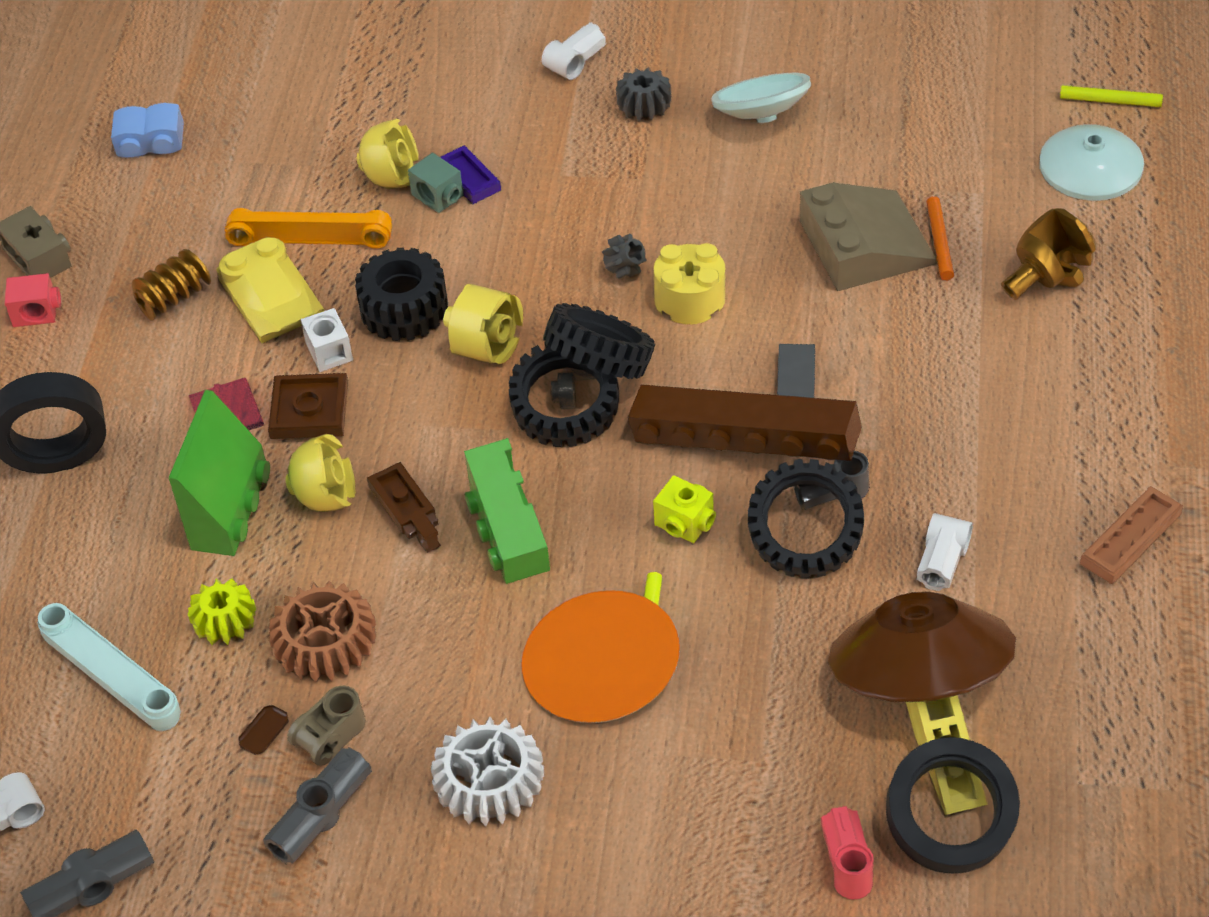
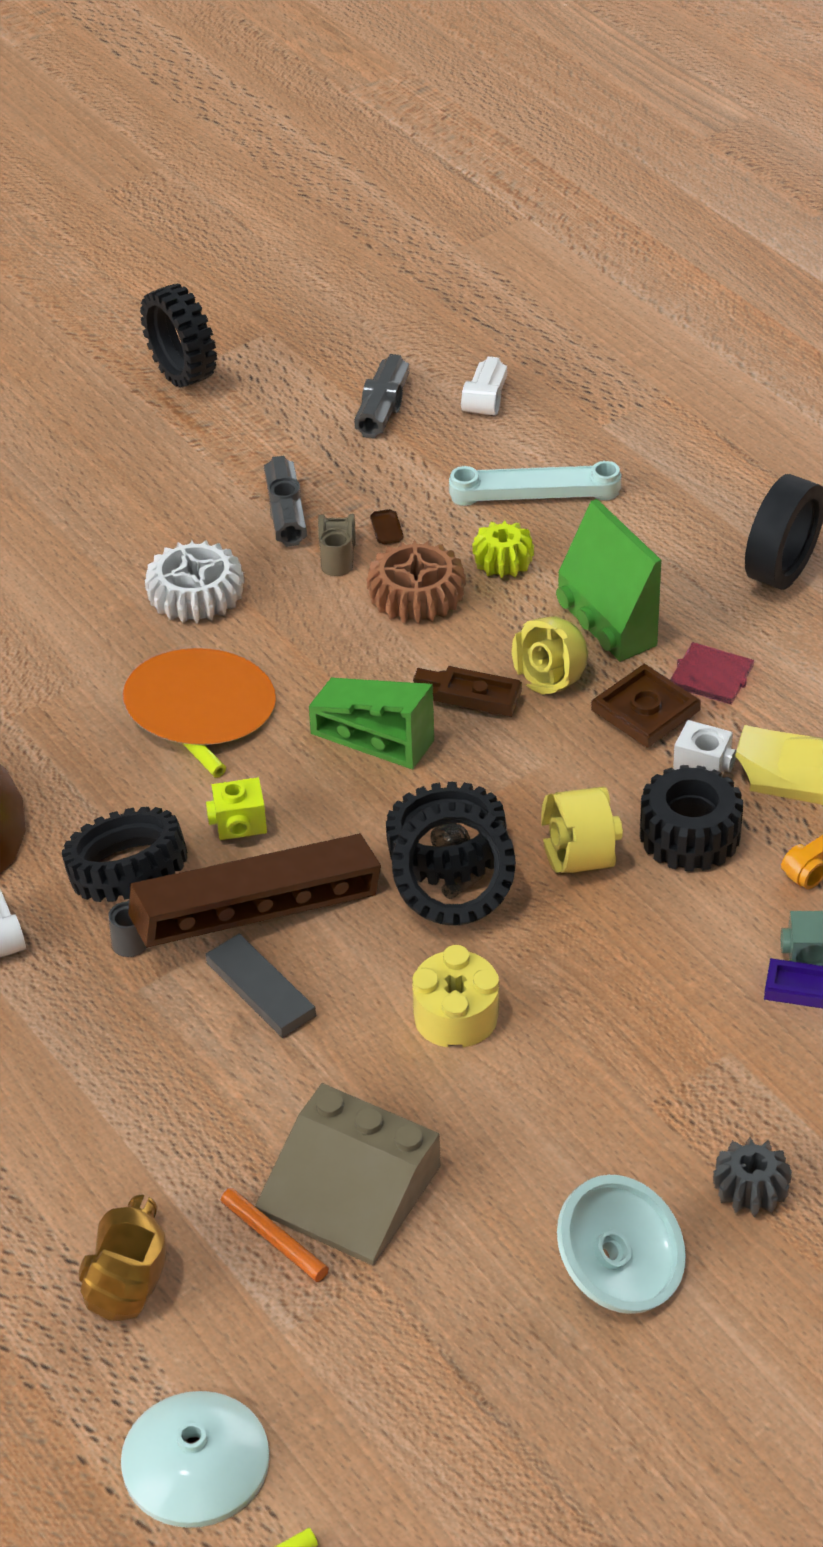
camera: 135 degrees right, 5 degrees down
dark grey gear [602,233,647,279] -> none

